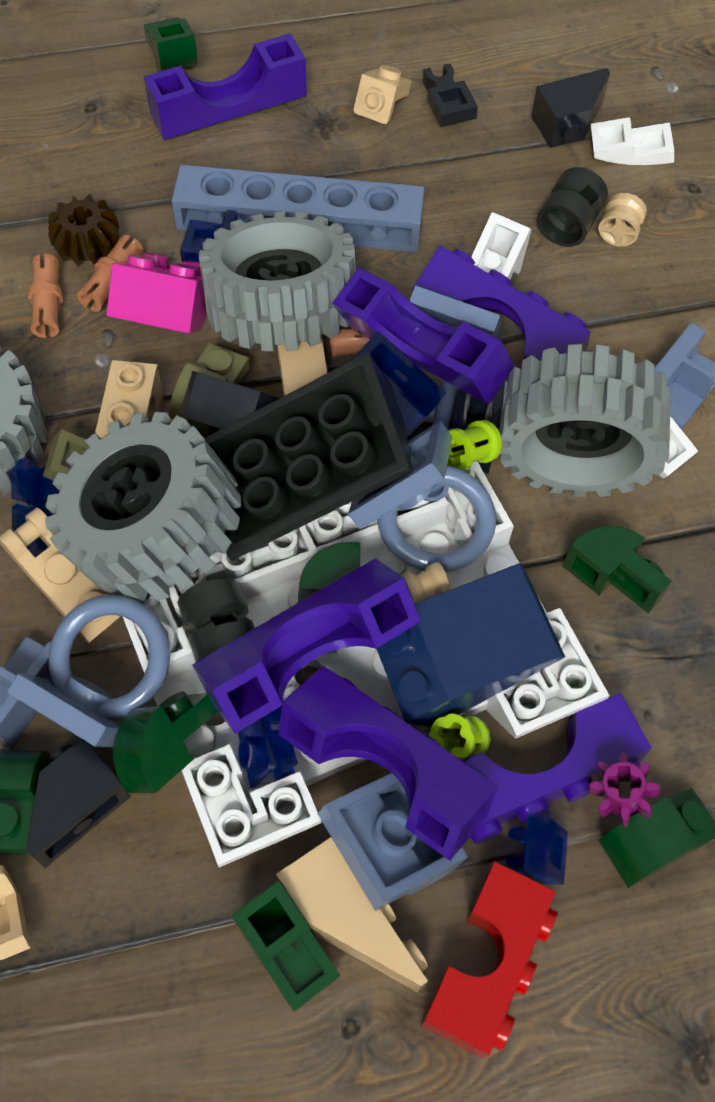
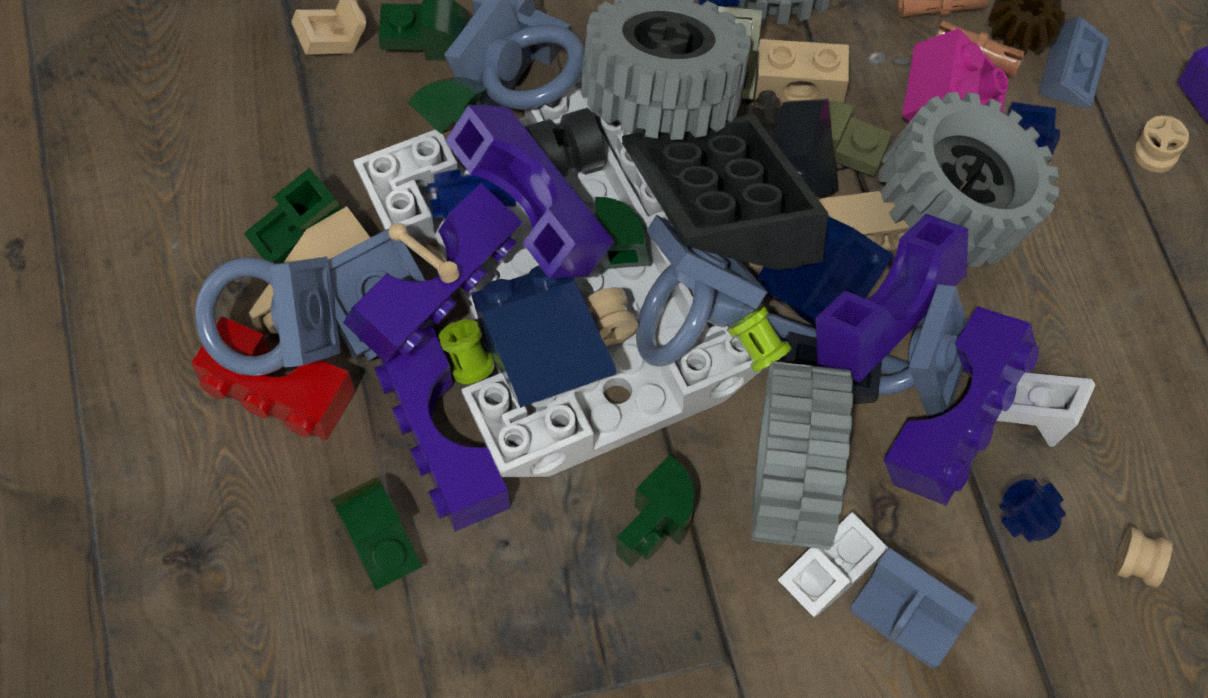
camera: 90 degrees right, 0 degrees up
black slope [26,738,130,868] -> none
sand blue brick [172,165,424,252] -> none
clear blue tile [506,816,568,885] -> none
pearl dark grey wheel [536,167,608,247] -> none
magenta gear [589,753,660,826] -> none
none -> sand blue tile [194,256,341,376]
none -> tan hinge [388,223,459,283]
none -> clear blue gear [999,479,1066,542]
none -> sand blue slope [1039,16,1110,109]
none -> tan wheel [1134,115,1189,173]

